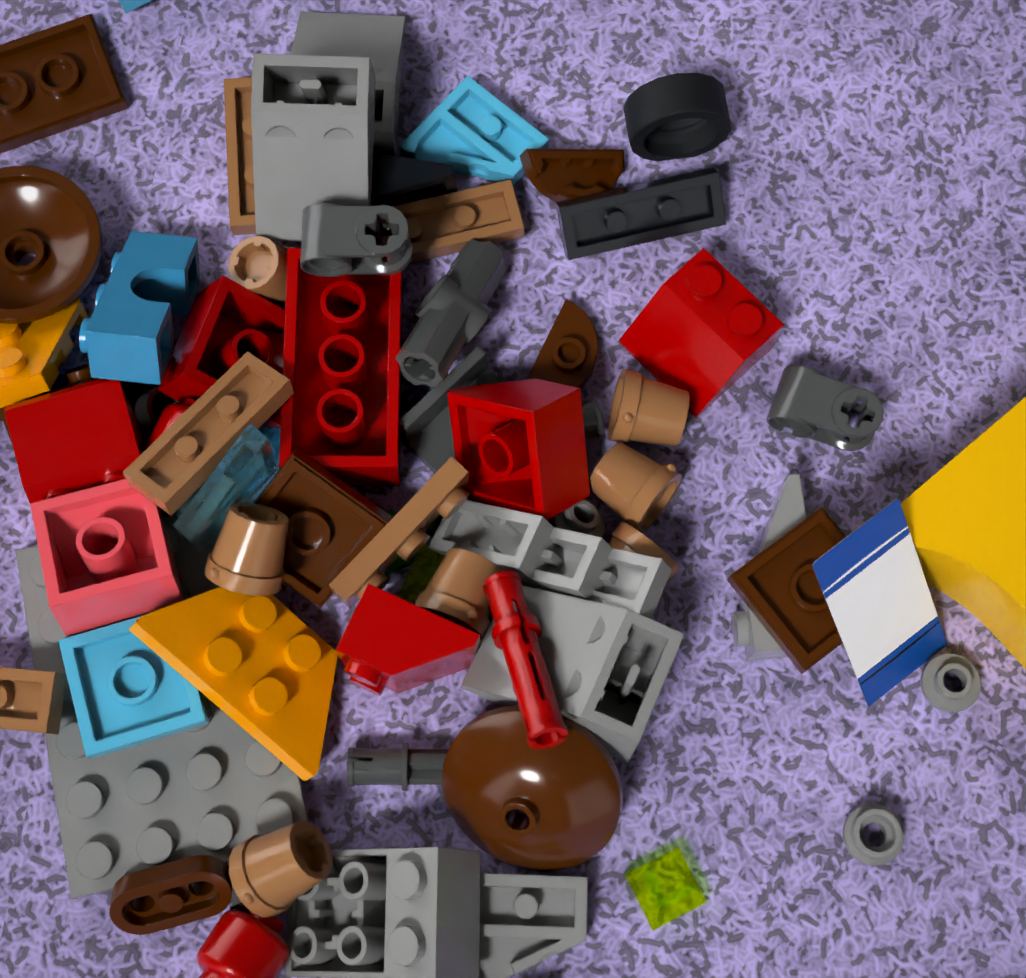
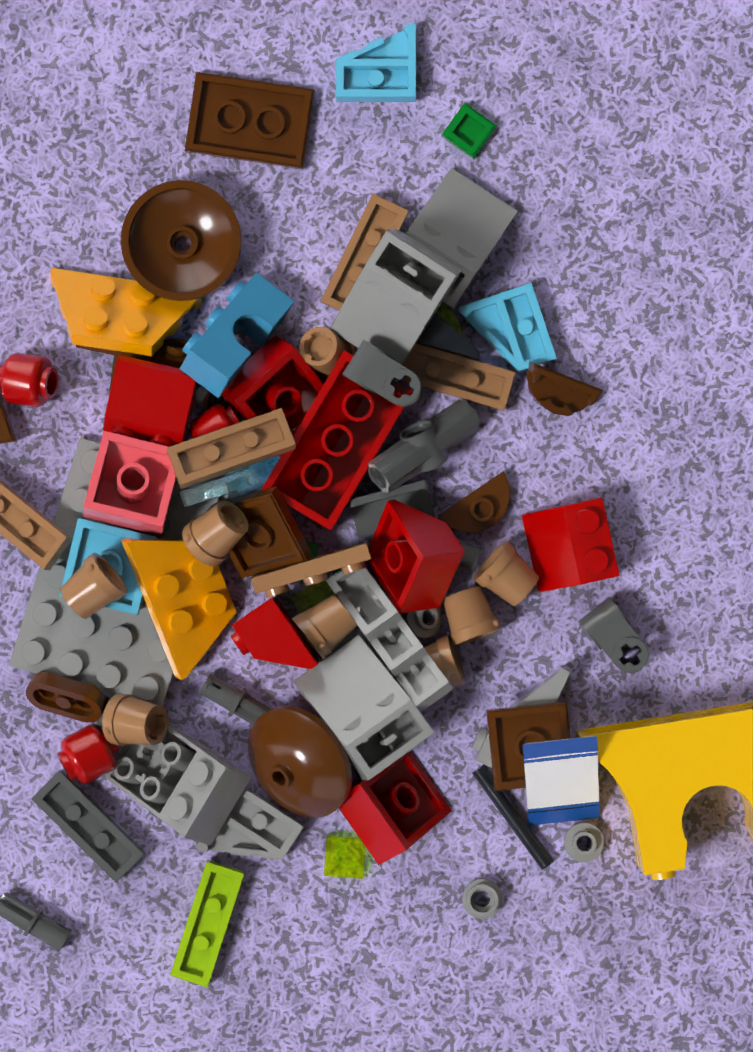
camera: 30 degrees right, 15 degrees up
red pin [483,571,568,749] -> none
black plate [556,167,726,260] -> none
black tyre [623,73,732,161] -> none
none -> medium nougat piece [60,553,128,619]
none -> red slope [339,751,452,865]
none -> black bar [472,764,554,870]

